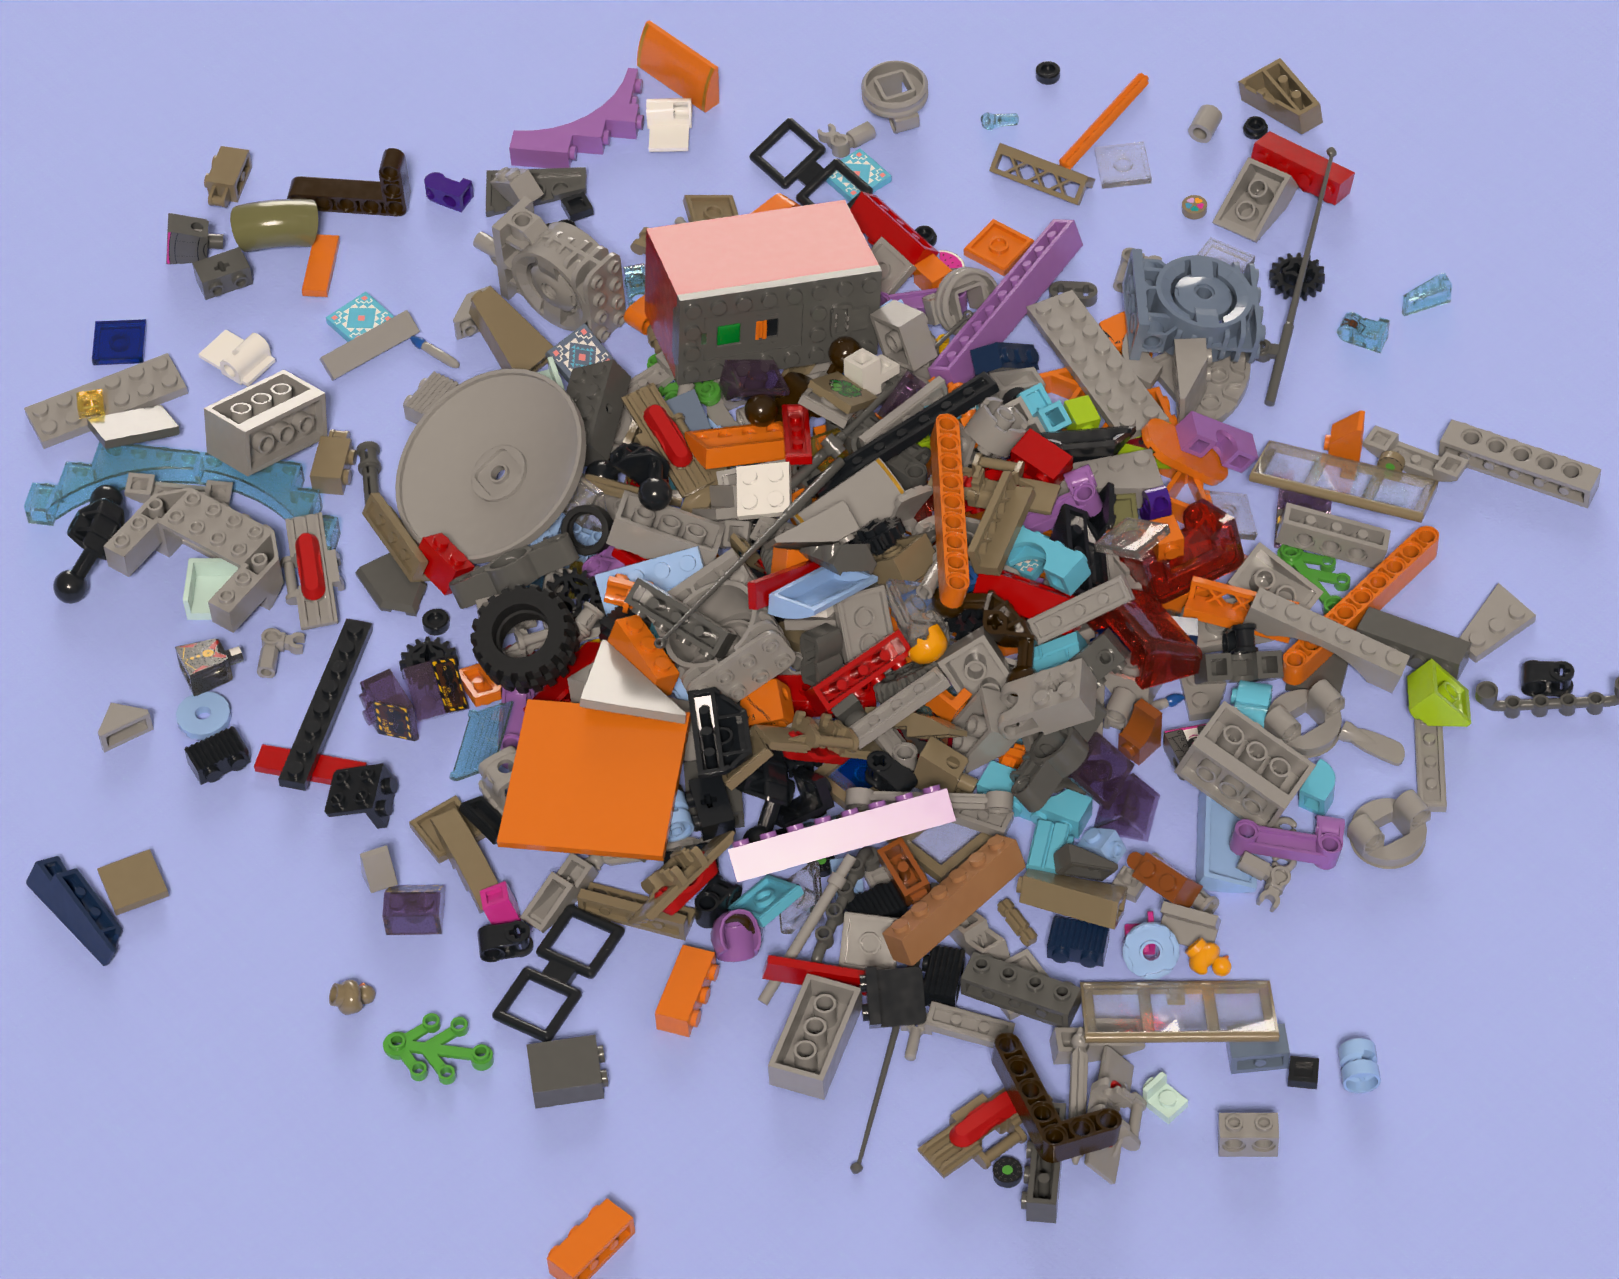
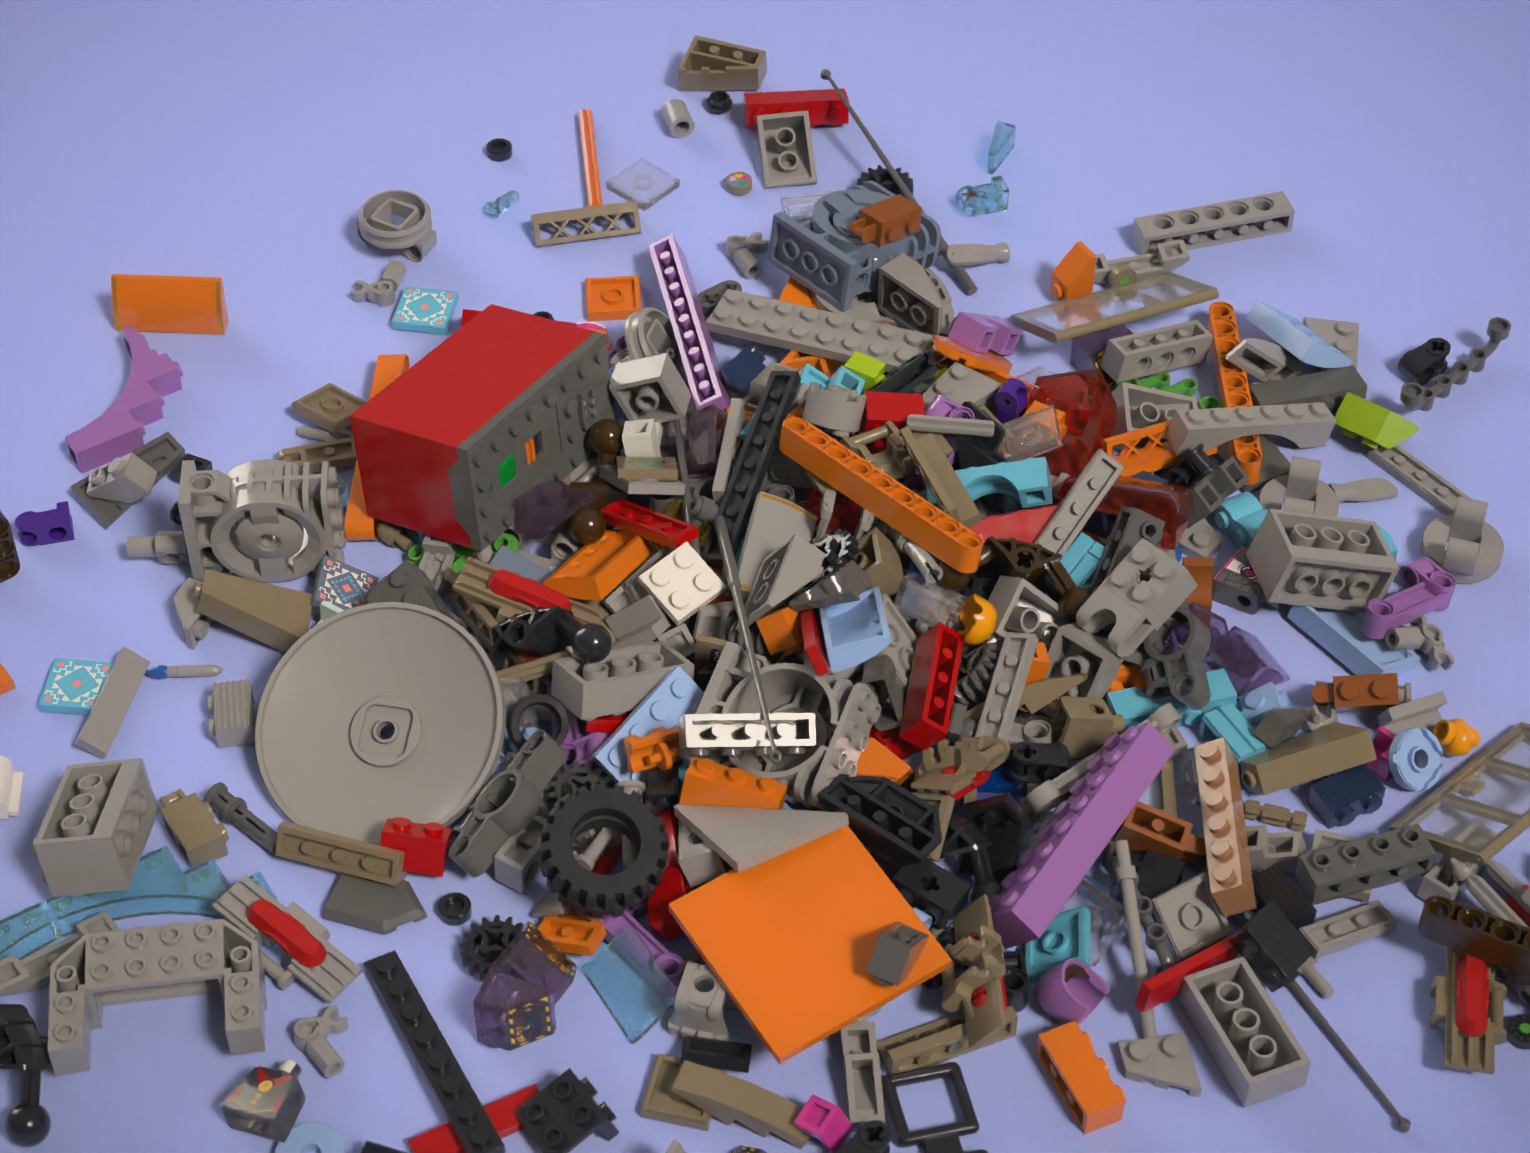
camera: 45 degrees left, 5 degrees down
light aqua panel [183,558,238,620] -> none
white piece [646,98,693,152] -> none
black bar [749,118,873,209] -> none
none -> dark orange brick [849,194,922,247]
none -> dark grey slope [866,921,929,986]
none -> light grey axle [906,414,995,437]
none -> light grey piece [946,242,1010,266]
none -> light grey wing [1117,1033,1202,1097]
none -> light grey slope [1226,338,1302,382]
none -> light blue slope [1246,299,1353,368]

